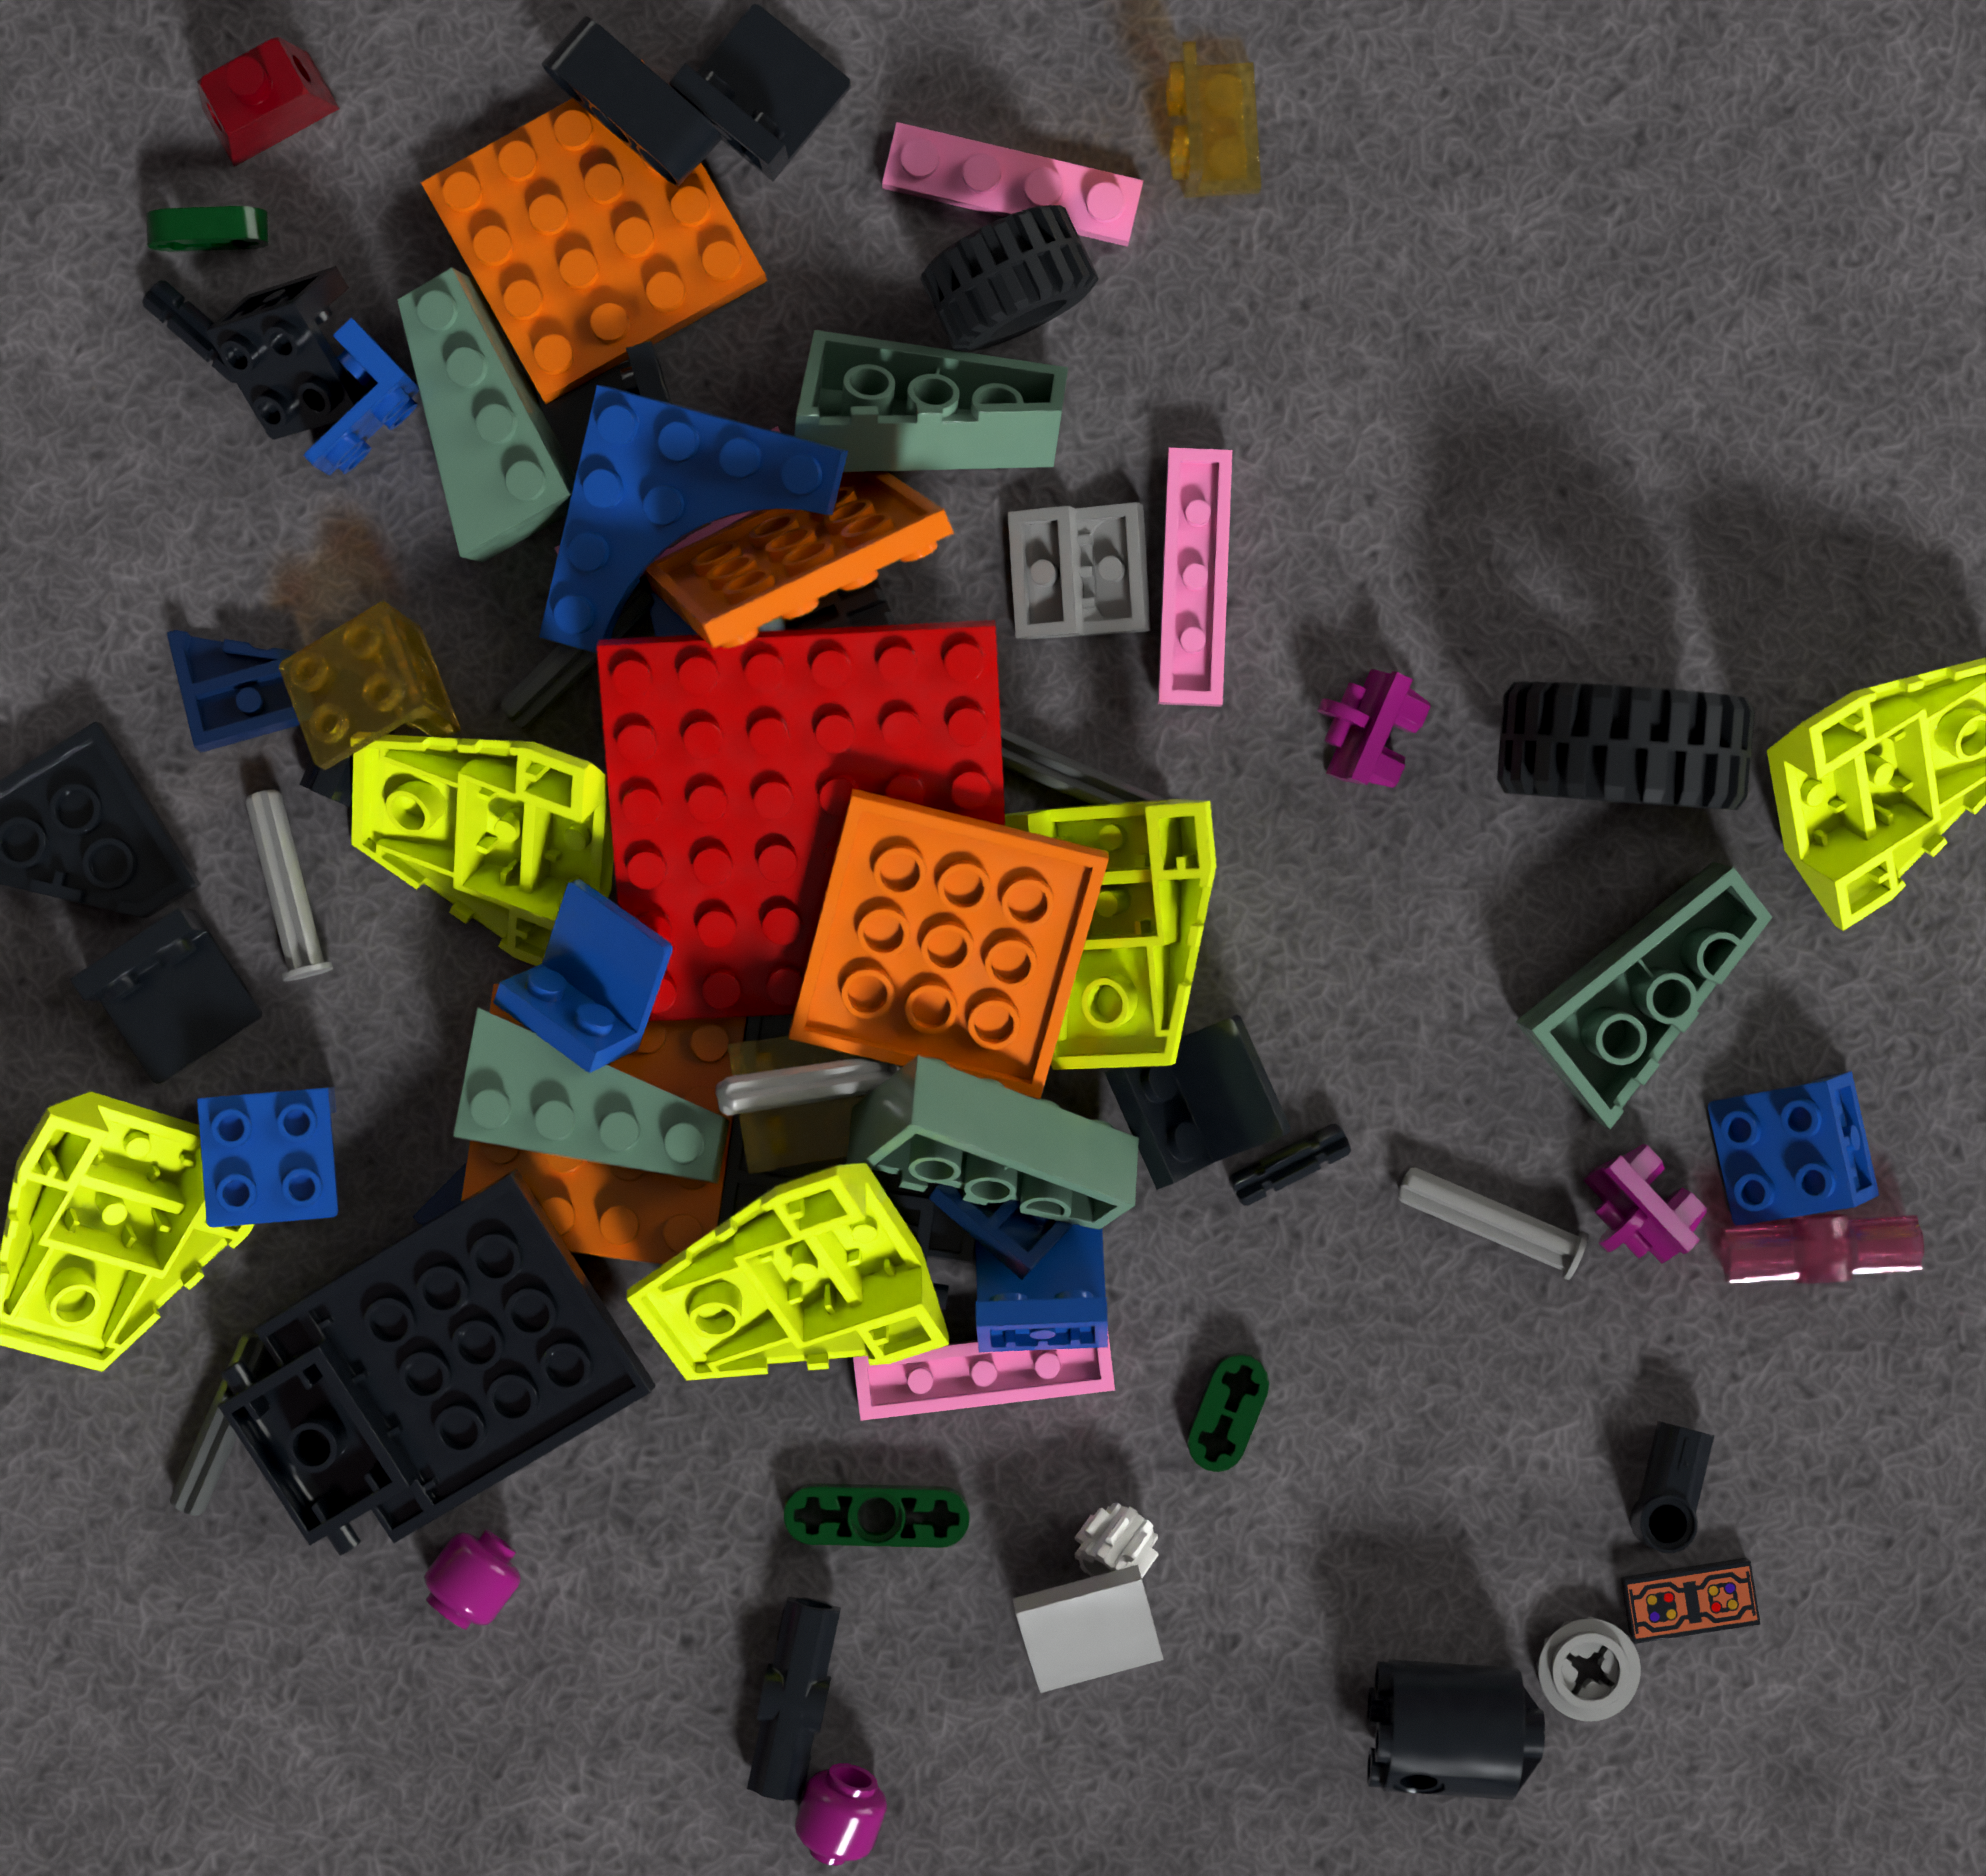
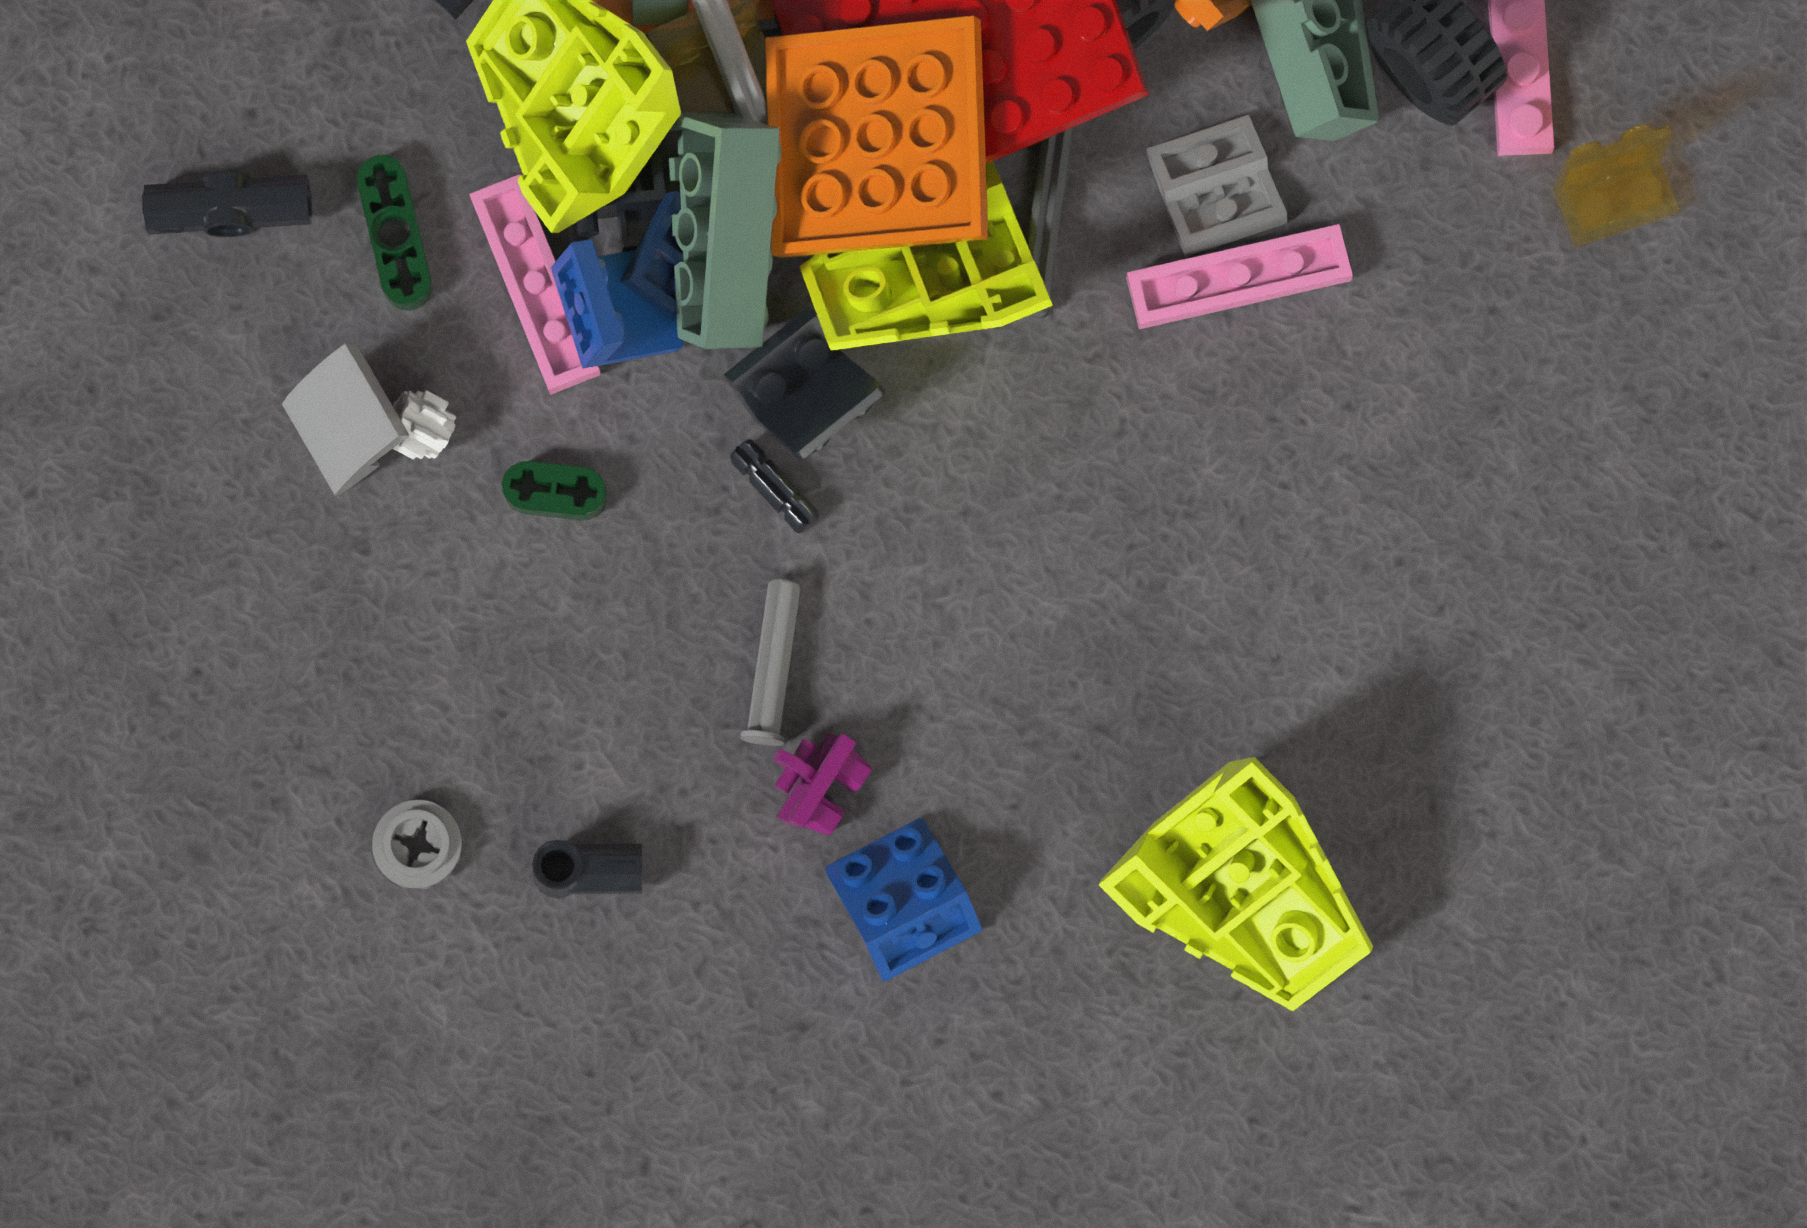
camera: 75 degrees right, 10 degrees down
magenta head [795,1763,887,1866] -> none
magenta hips [1317,669,1431,788] -> none
black cylinder [1367,1659,1545,1800] -> none
black tyre [1497,681,1755,810] -> none
sand green wedge [1515,862,1772,1130] -> none
tile [1620,1558,1761,1644] -> none
clear pink piece [1719,1214,1924,1283] -> none

